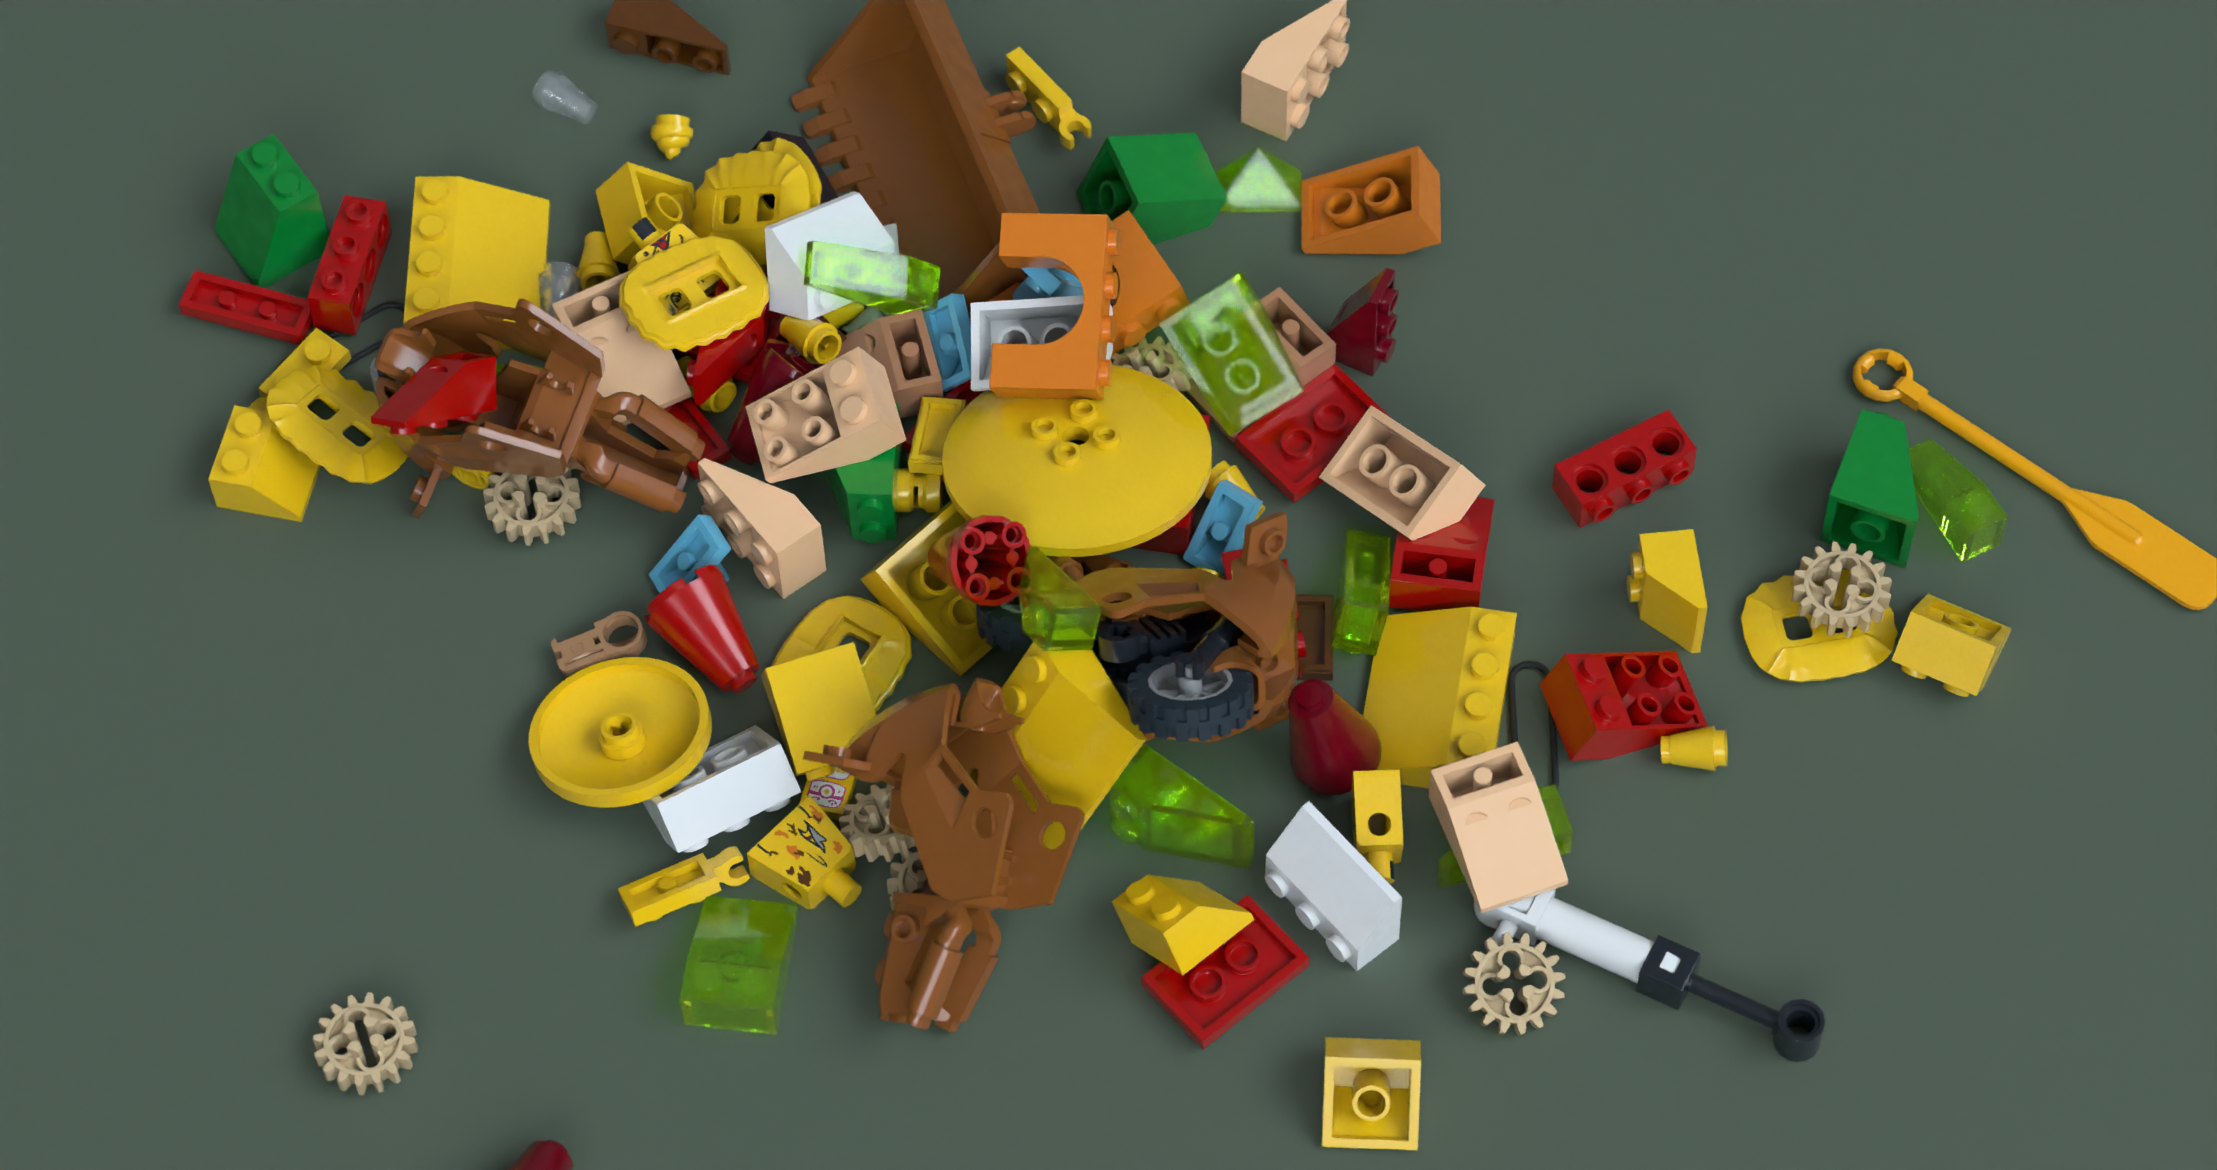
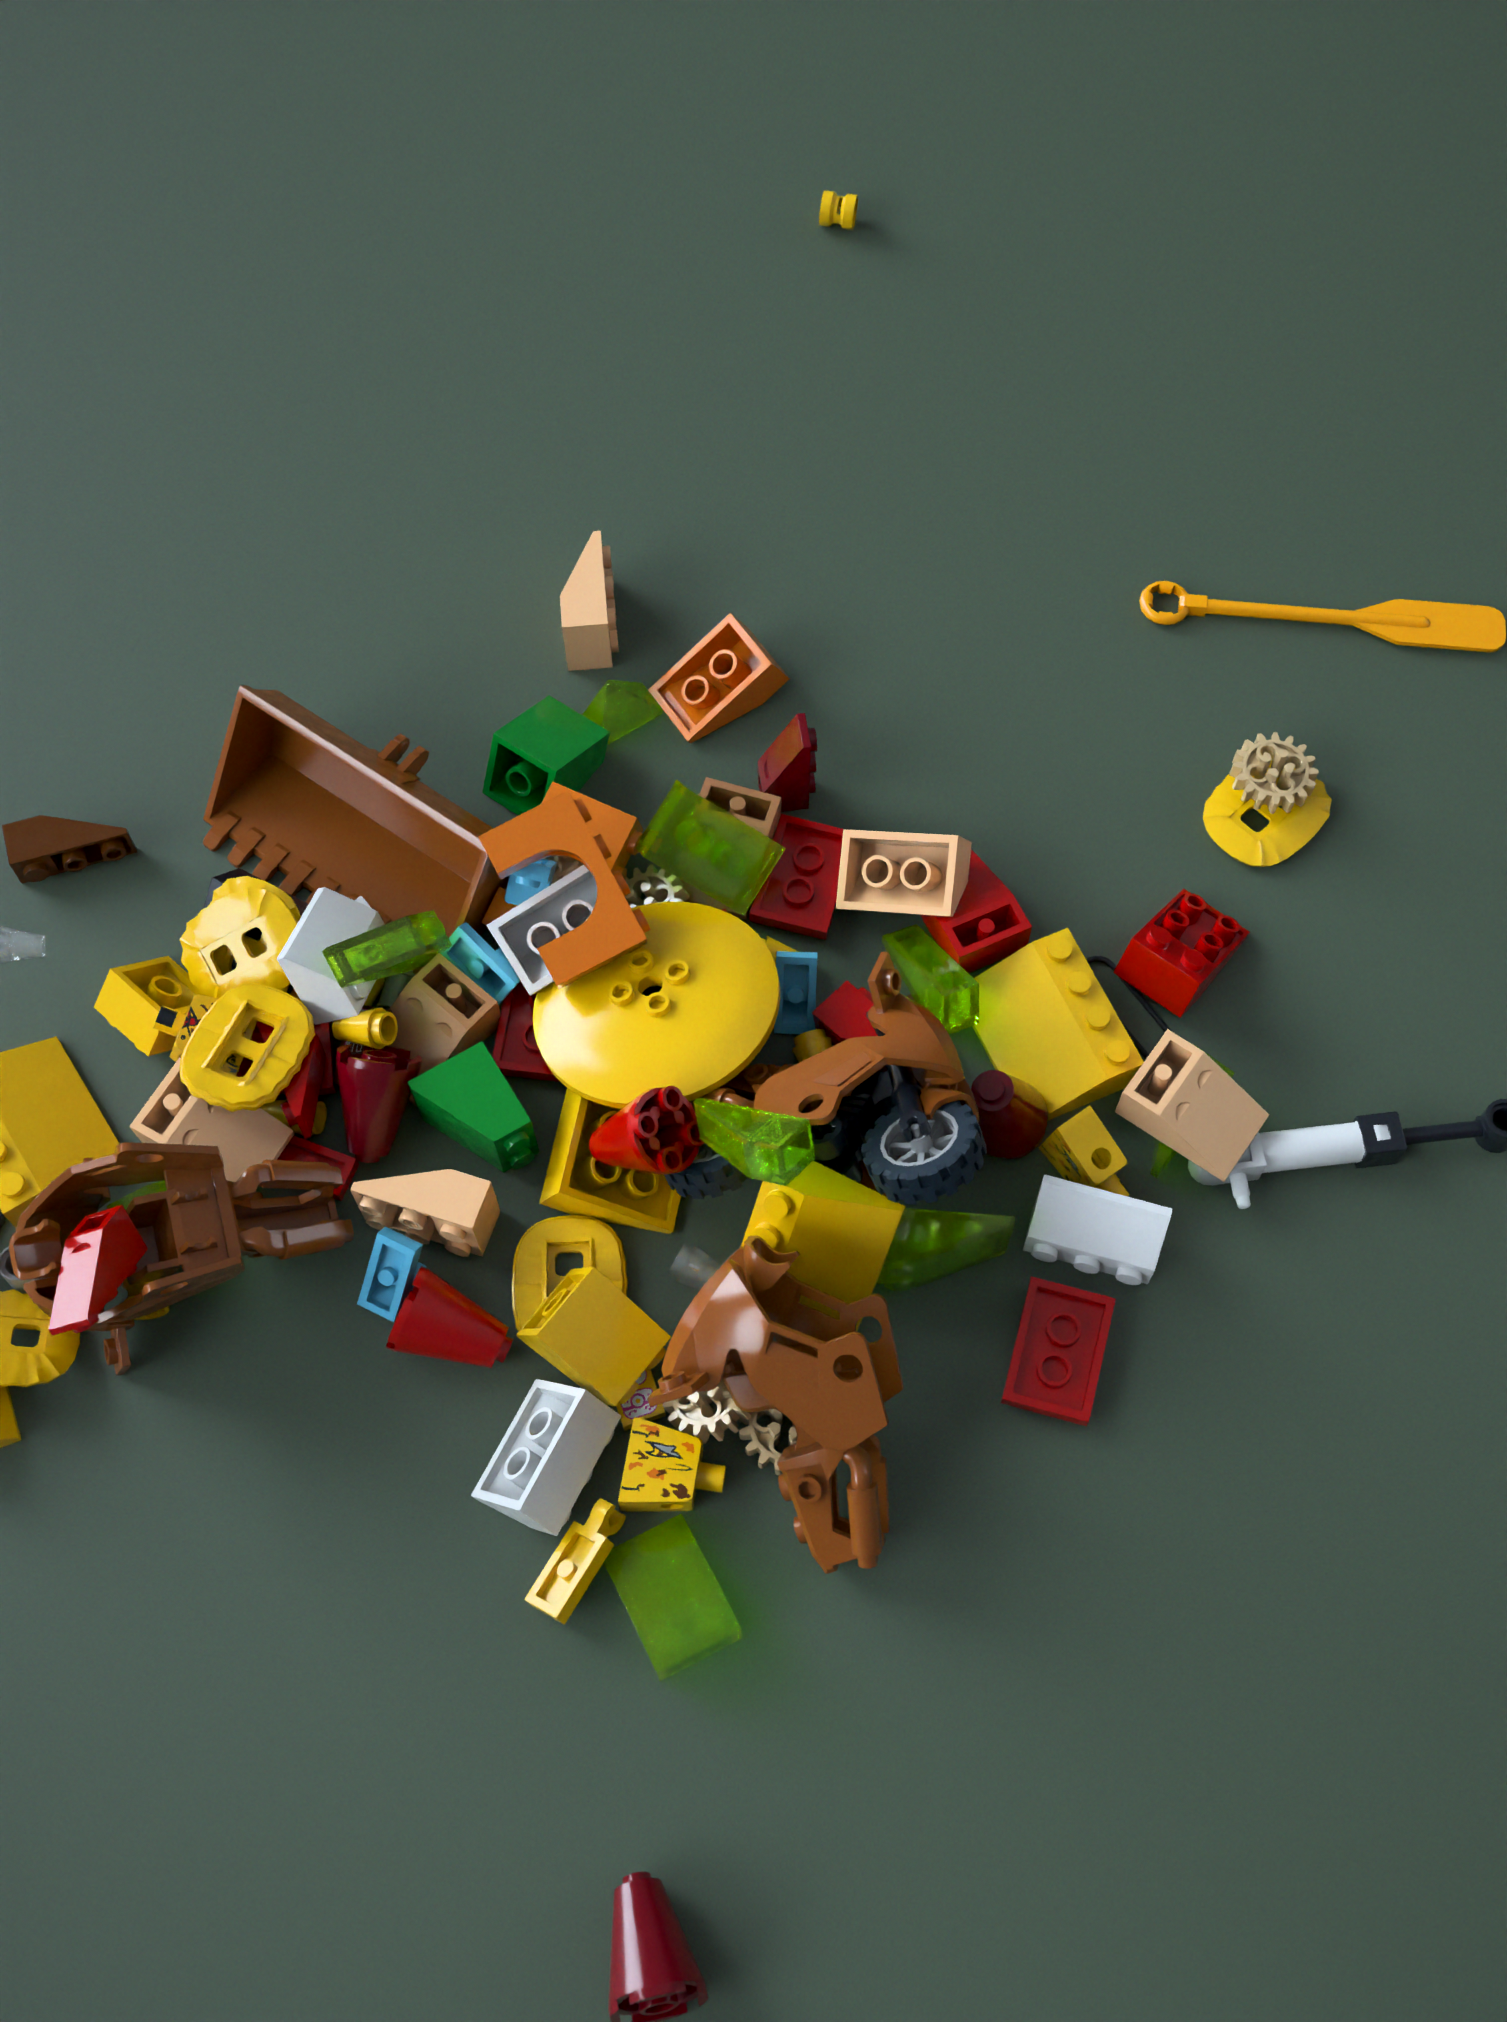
camera: 35 degrees left, 5 degrees up
tan gear [313,993,418,1095] -> none
tan gear [483,467,582,546] -> none
yellow dish [528,657,712,808] -> none
clear cone [538,262,581,328] -> none
medium nougat piece [551,611,648,679] -> none
yellow cone [576,231,620,290] -> none
yellow plate [651,114,694,160] -> none
light nougat slope [745,346,906,483] -> none
yellow wheel [897,468,943,513] -> none
yellow tile [908,396,966,475] -> none
yellow plate [1005,47,1092,150] -> none
yellow slope [1112,874,1254,975] -> none
yellow slope [1322,1037,1421,1150] -> none
tan gear [1462,932,1565,1036] -> none
red brick [1552,409,1697,528] -> none
yellow slope [1627,529,1708,653] -> none
yellow cone [1661,725,1728,771] -> none
green slope [1820,409,1919,569] -> none
yellow slope [1891,594,2012,697] -> none
clear neon green slope [1909,439,2008,562] -> none

